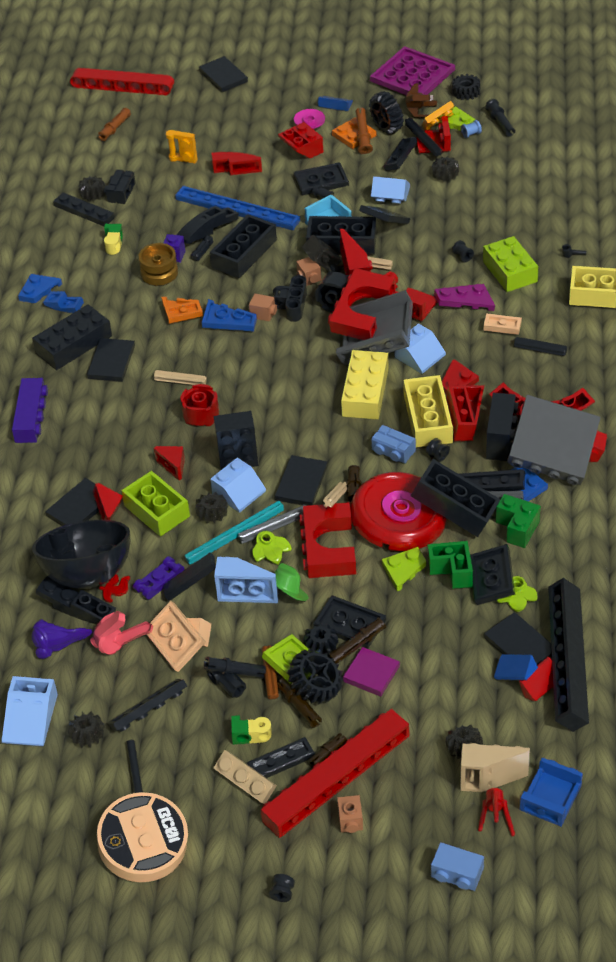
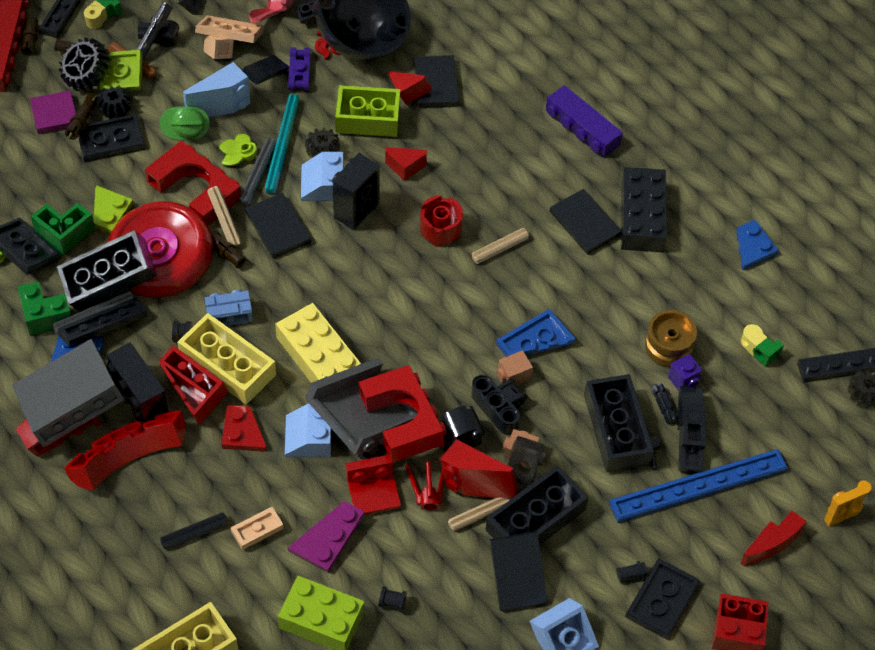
camera: 130 degrees right, 10 degrees up
blue slope [43,291,84,313] -> none
black brick [104,170,136,204] -> none
orange wing [161,297,203,324] -> none
medium azure panel [305,195,352,225] -> none

